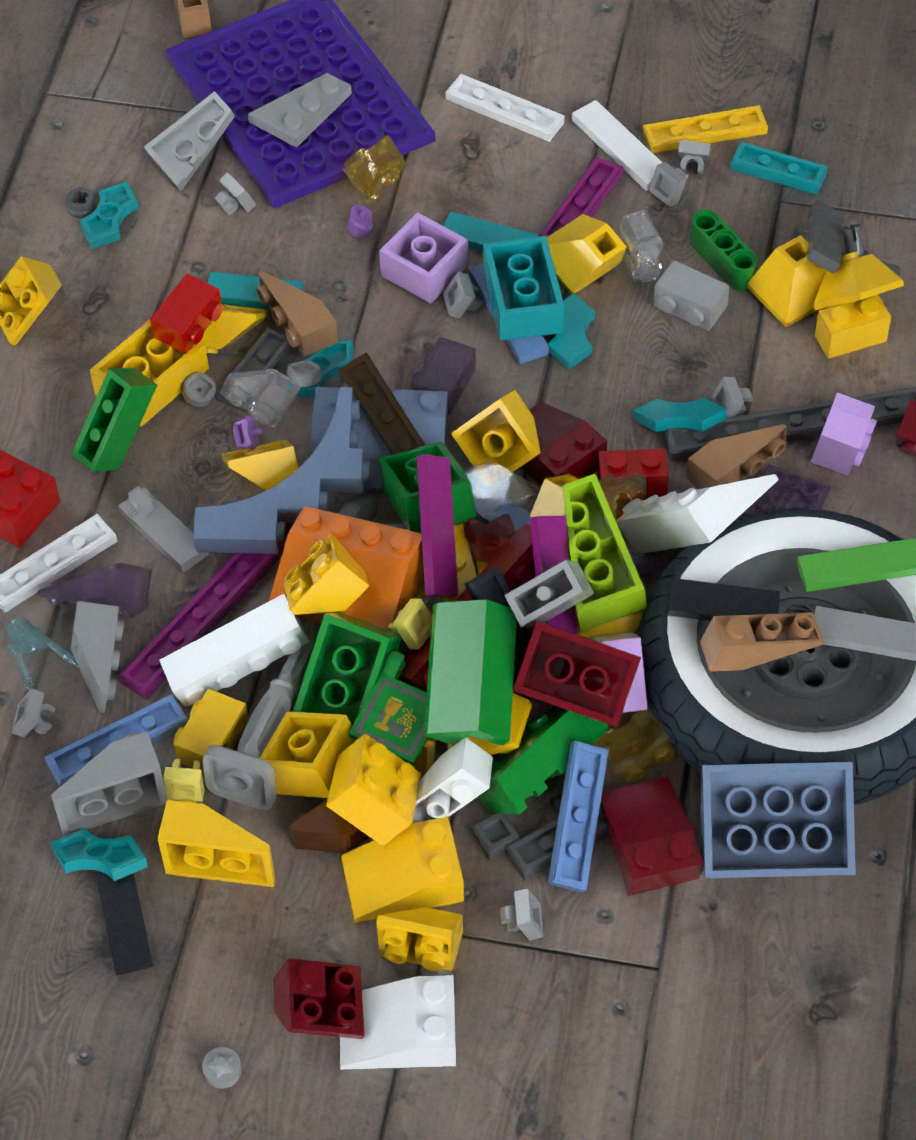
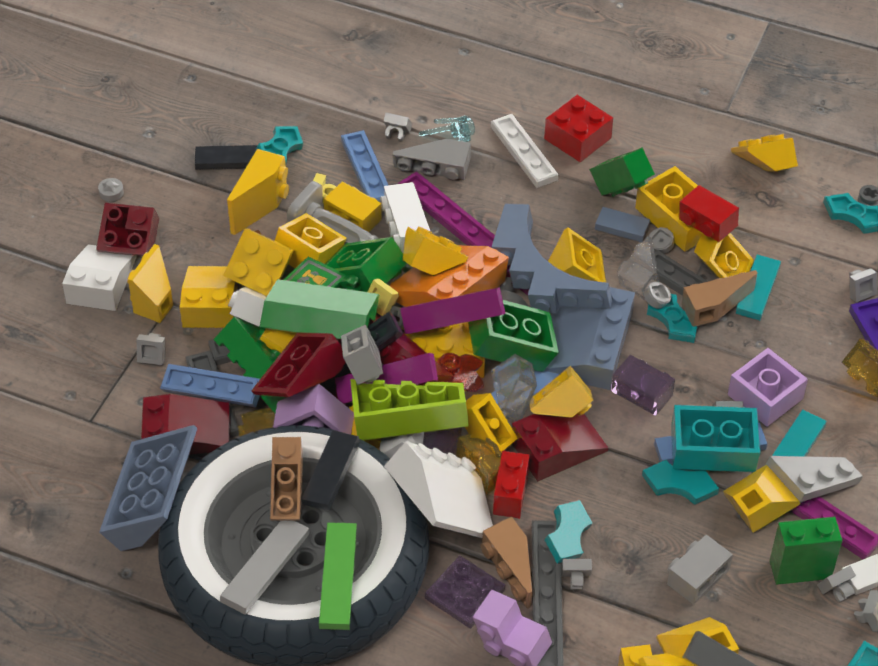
camera: 100 degrees right, 5 degrees down
clear purple slope [38,563,152,618] -> none
light grey slope [51,731,167,837] -> none
light grey hinge [118,486,209,573] -> none
medium lavender piece [233,416,263,450] -> none
dark brown tile [338,352,425,455] -> none
medium lavender piece [348,205,373,238] -> none
clear brick [620,210,663,284] -> none
green beam [690,210,758,291] -> none
none -> sand blue tile [595,207,650,242]
none -> light grey wing [766,456,863,502]
none -> green brick [769,517,842,585]

